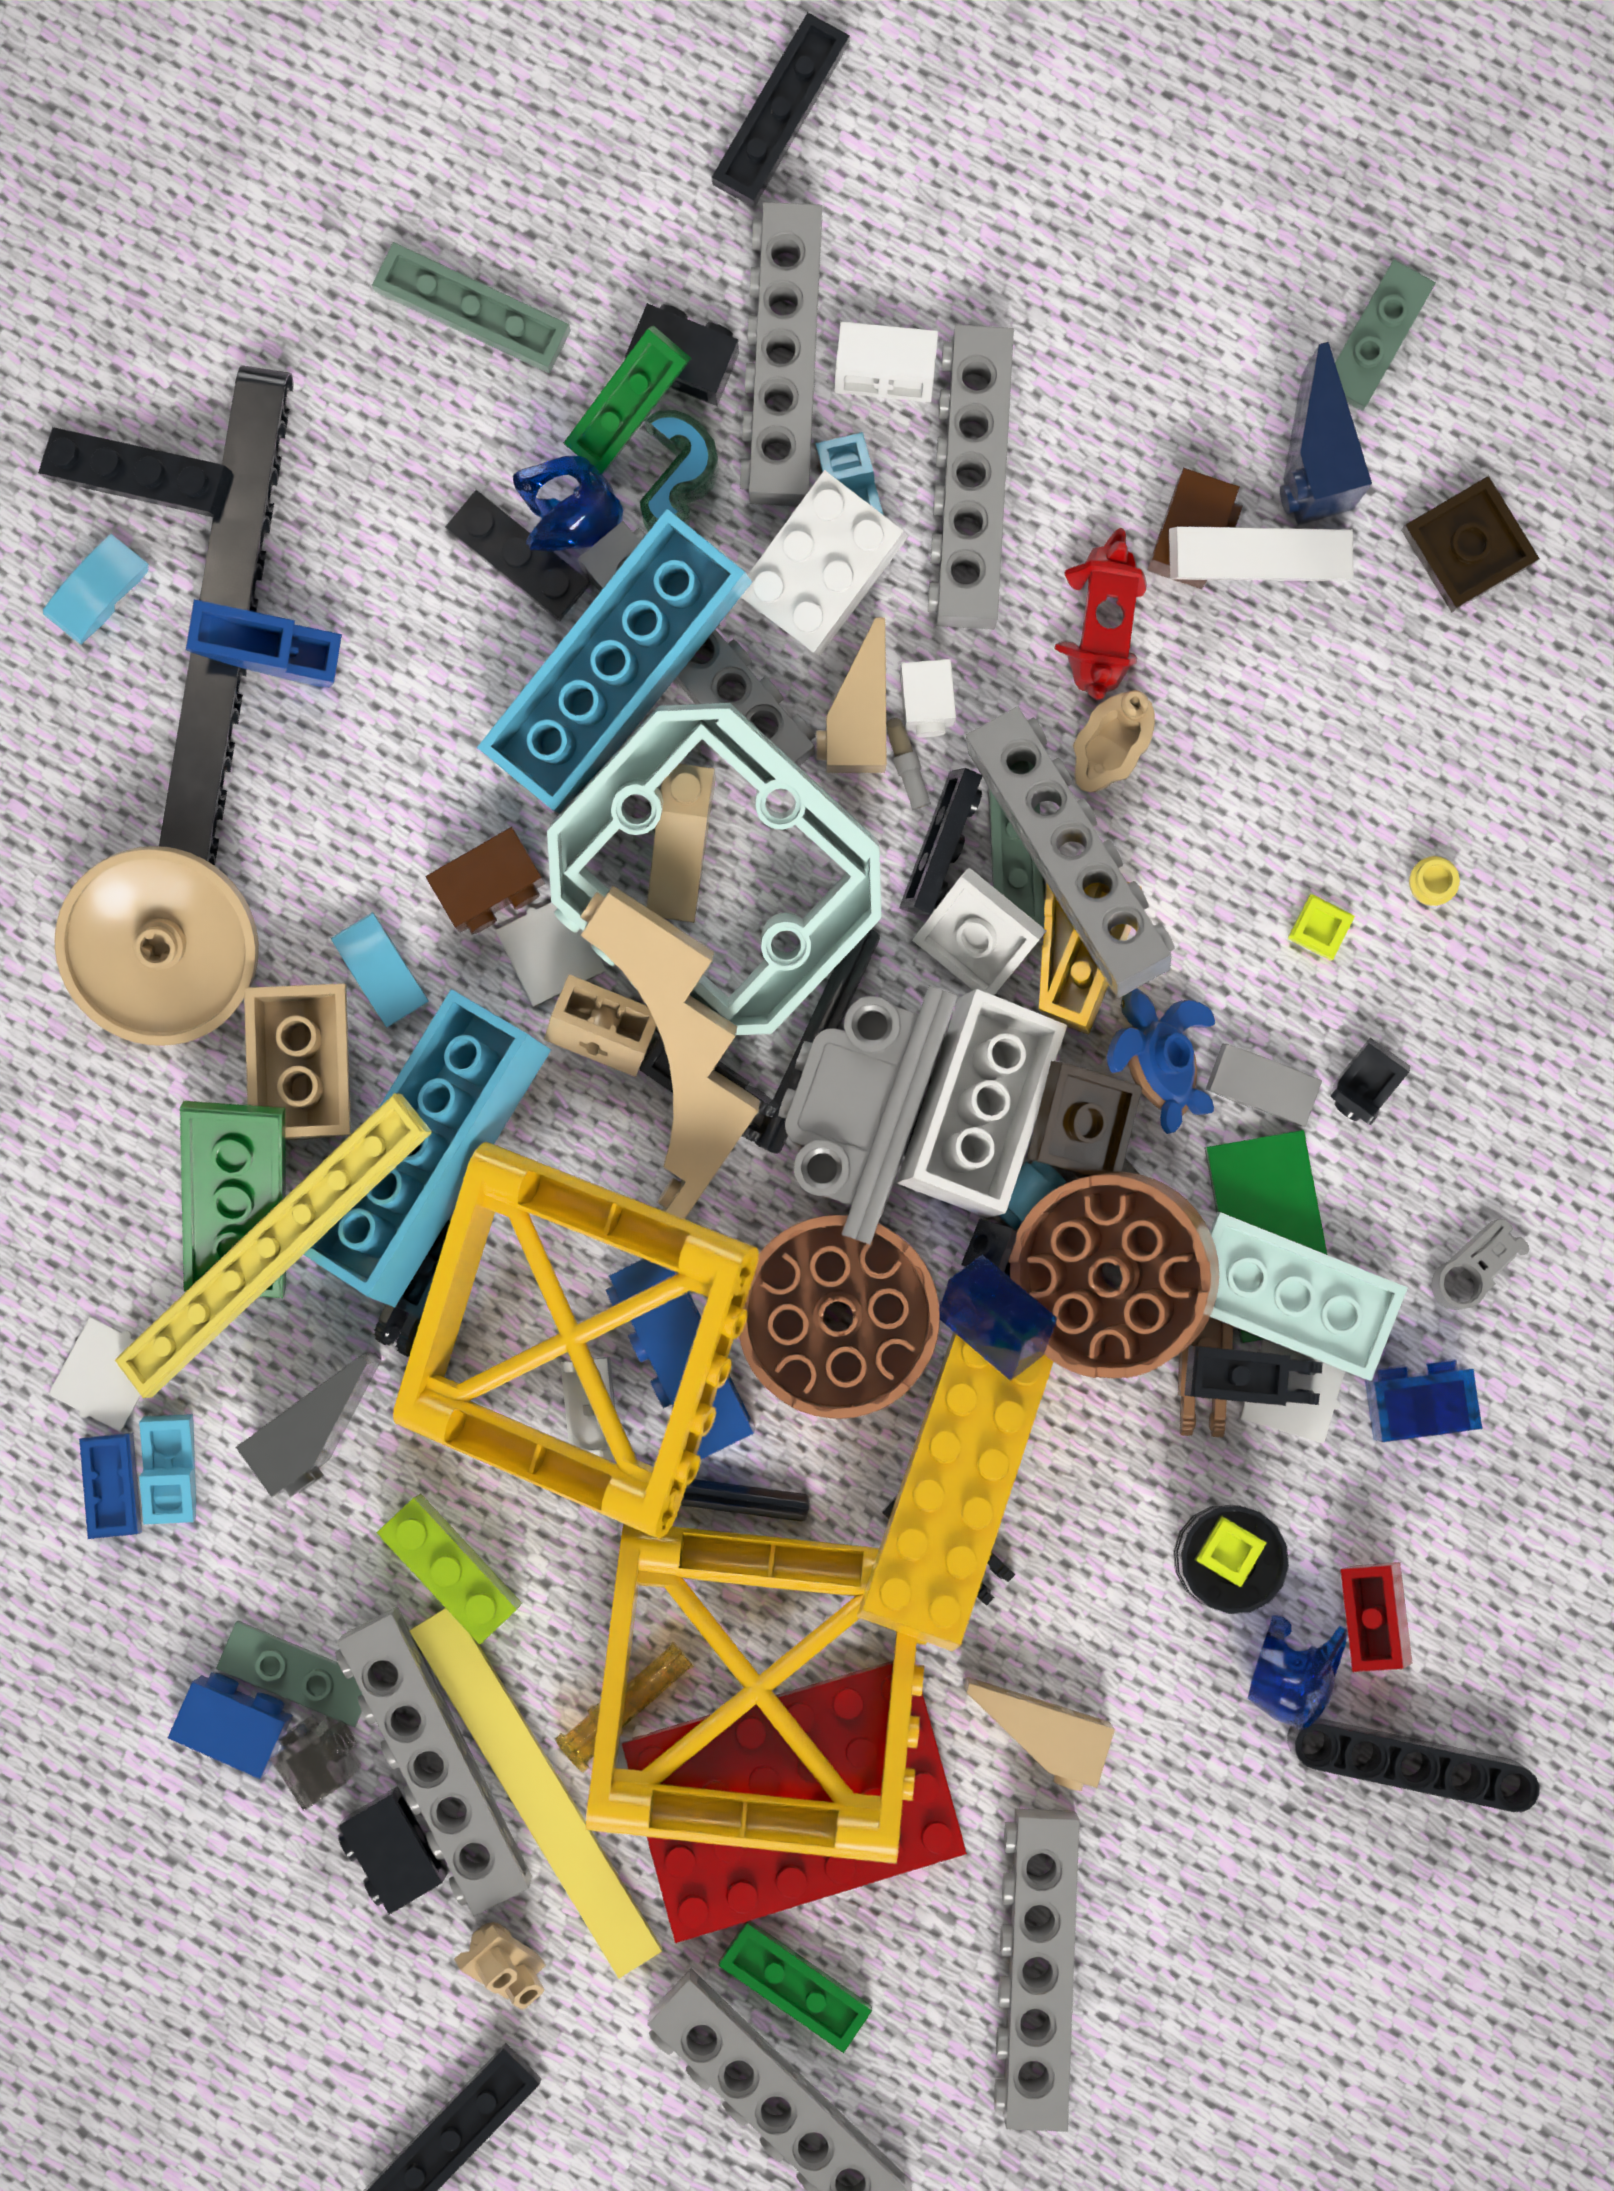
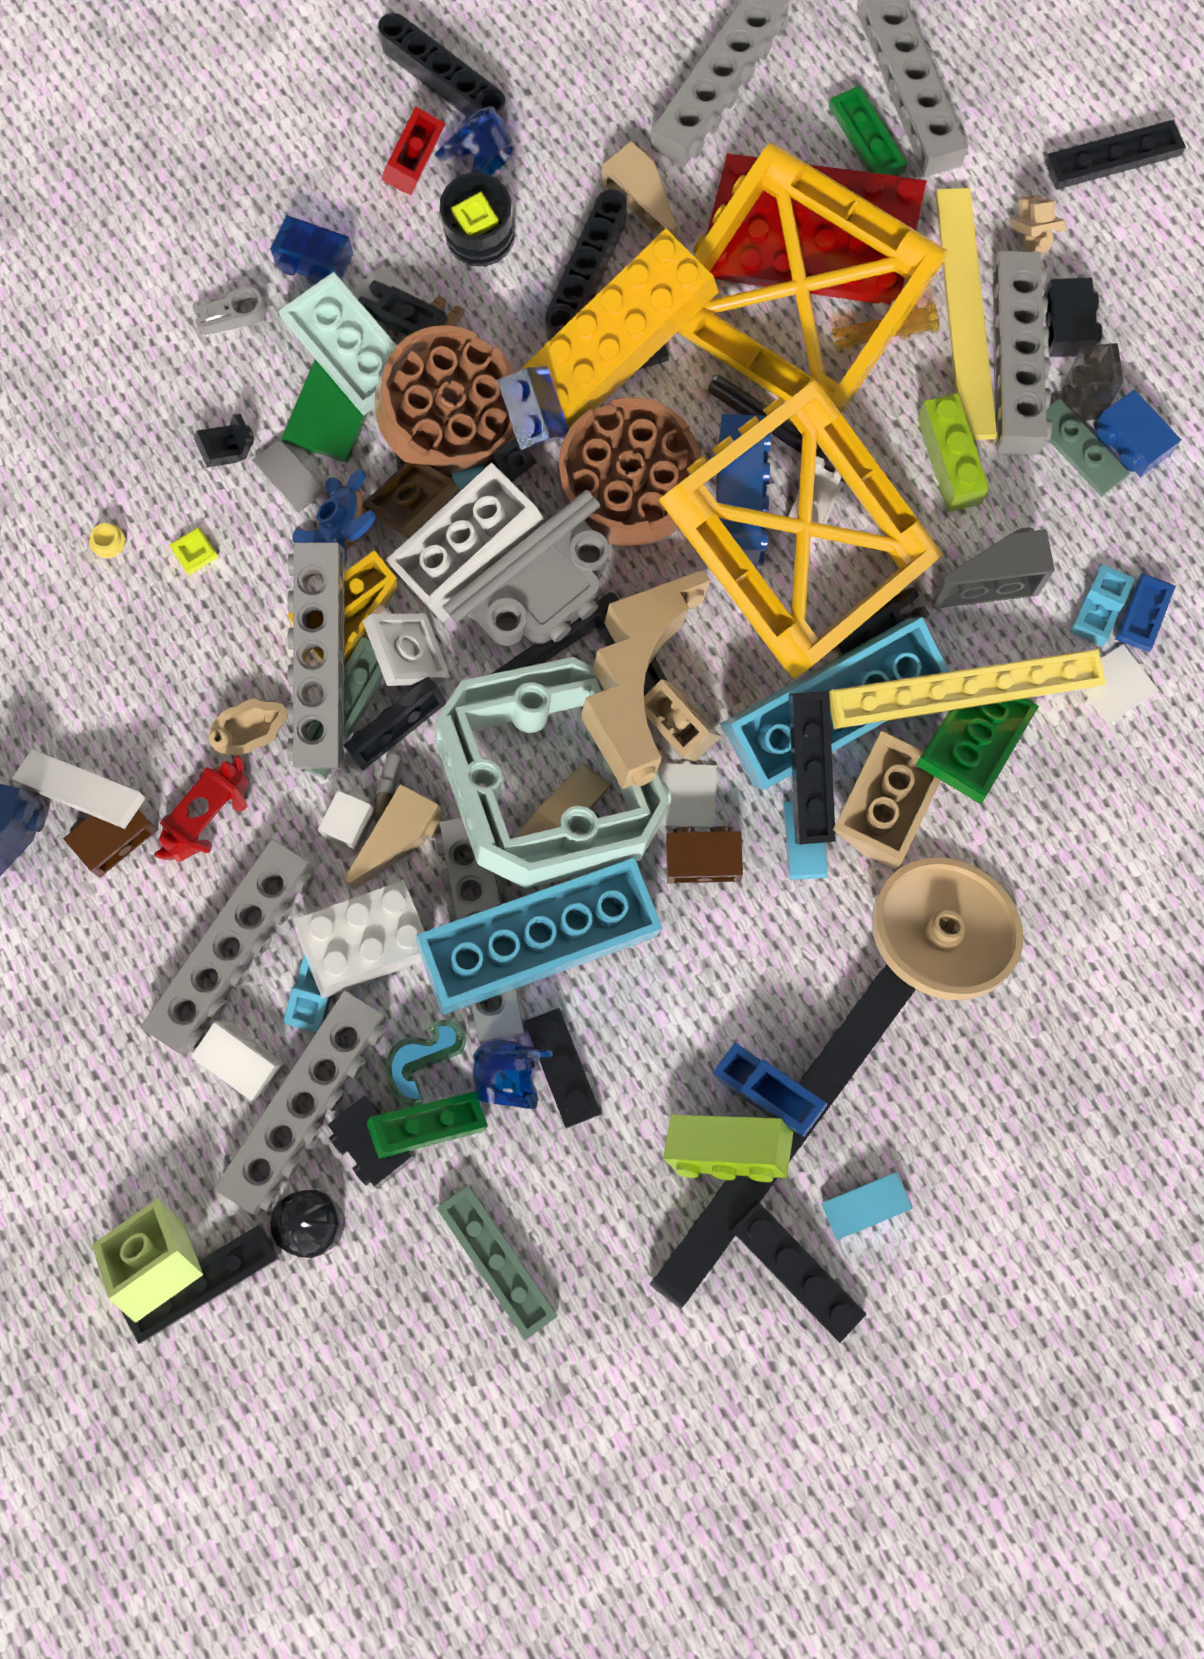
camera: 145 degrees left, 10 degrees down
none -> yellowish green brick [92,1198,203,1322]
none -> black piece [270,1190,345,1258]
none -> black beam [545,189,627,341]
none -> lime brick [663,1114,793,1182]
none -> black plate [788,691,836,845]

